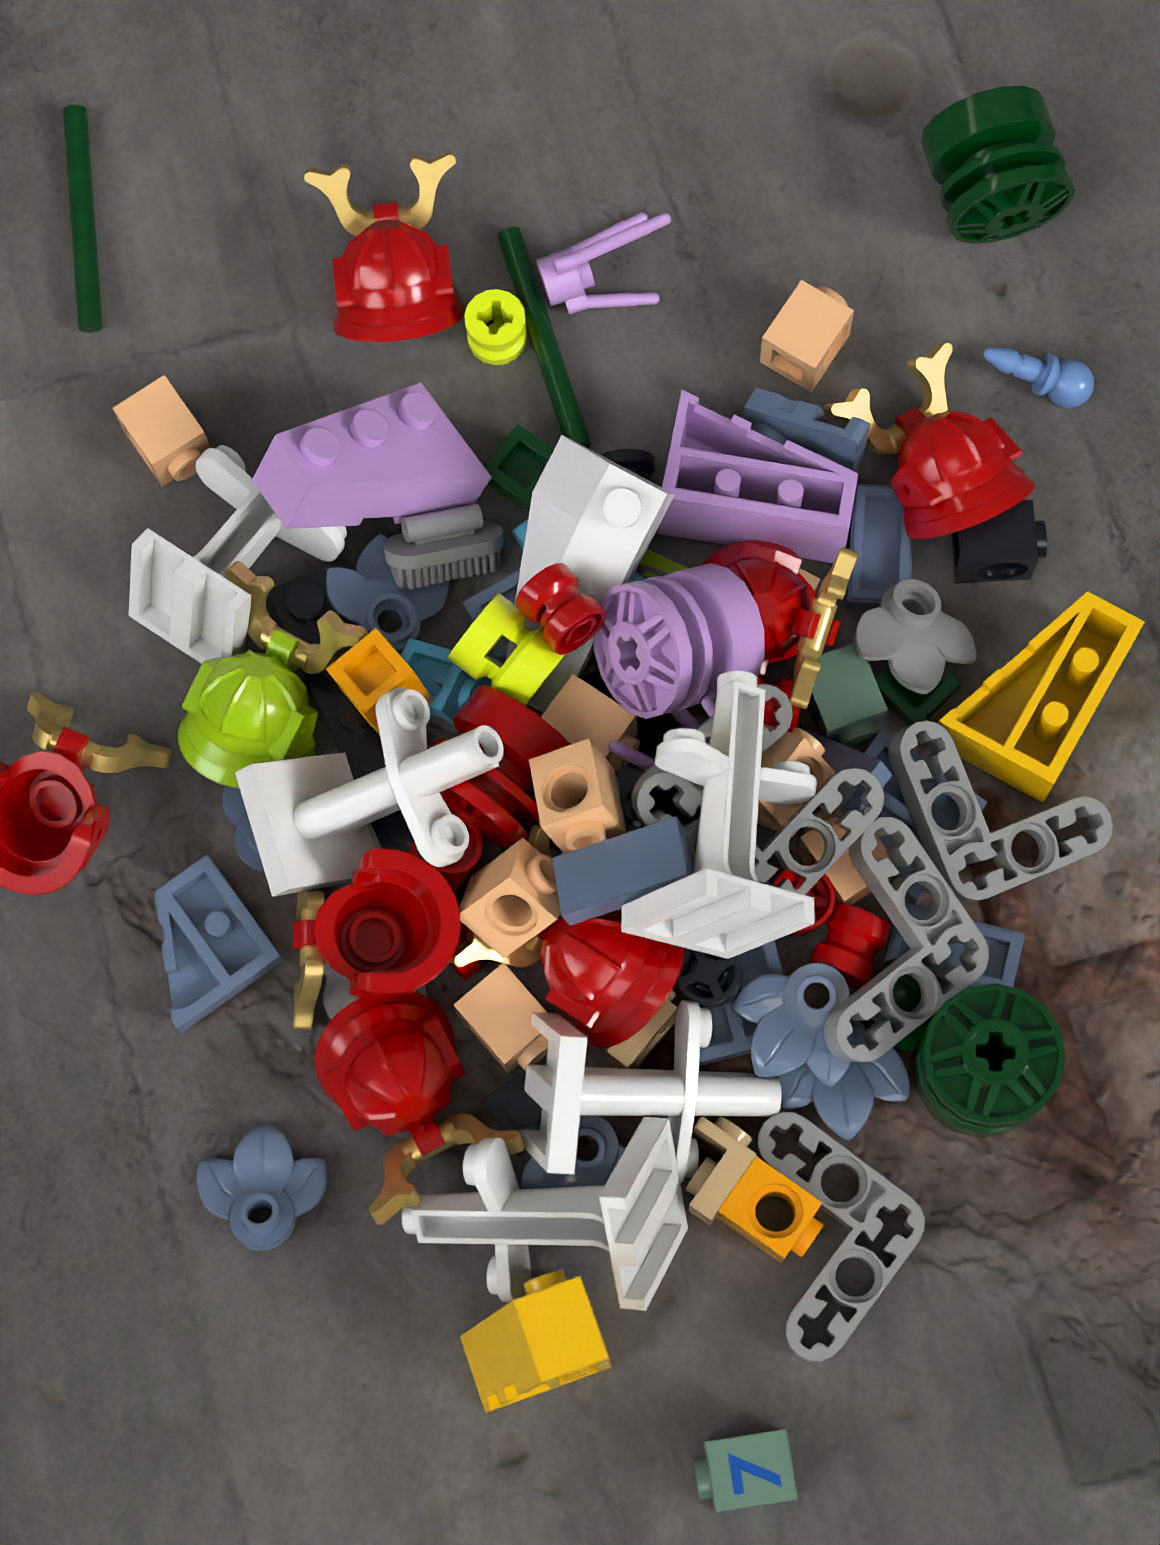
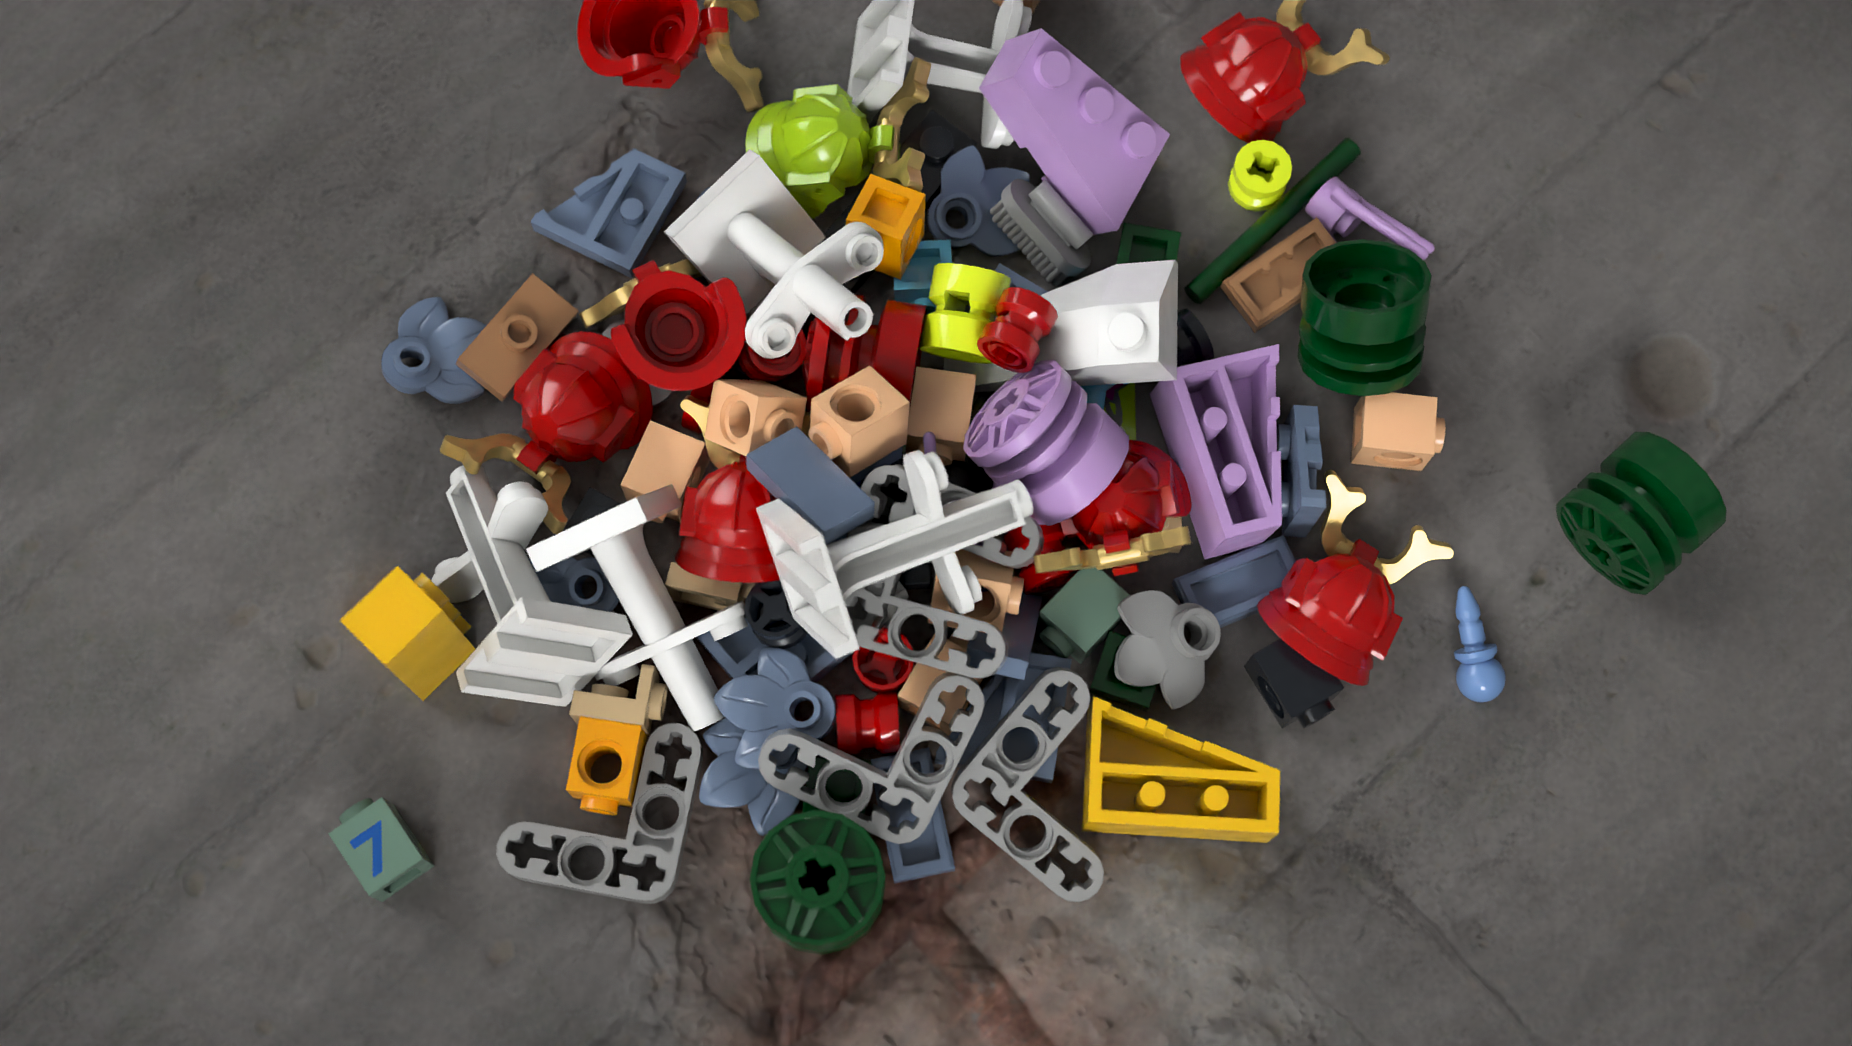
camera: 55 degrees right, 0 degrees up
none -> medium nougat plate [456,273,579,402]
none -> medium nougat plate [1221,217,1336,333]
none -> dark green wheel [1297,239,1432,396]

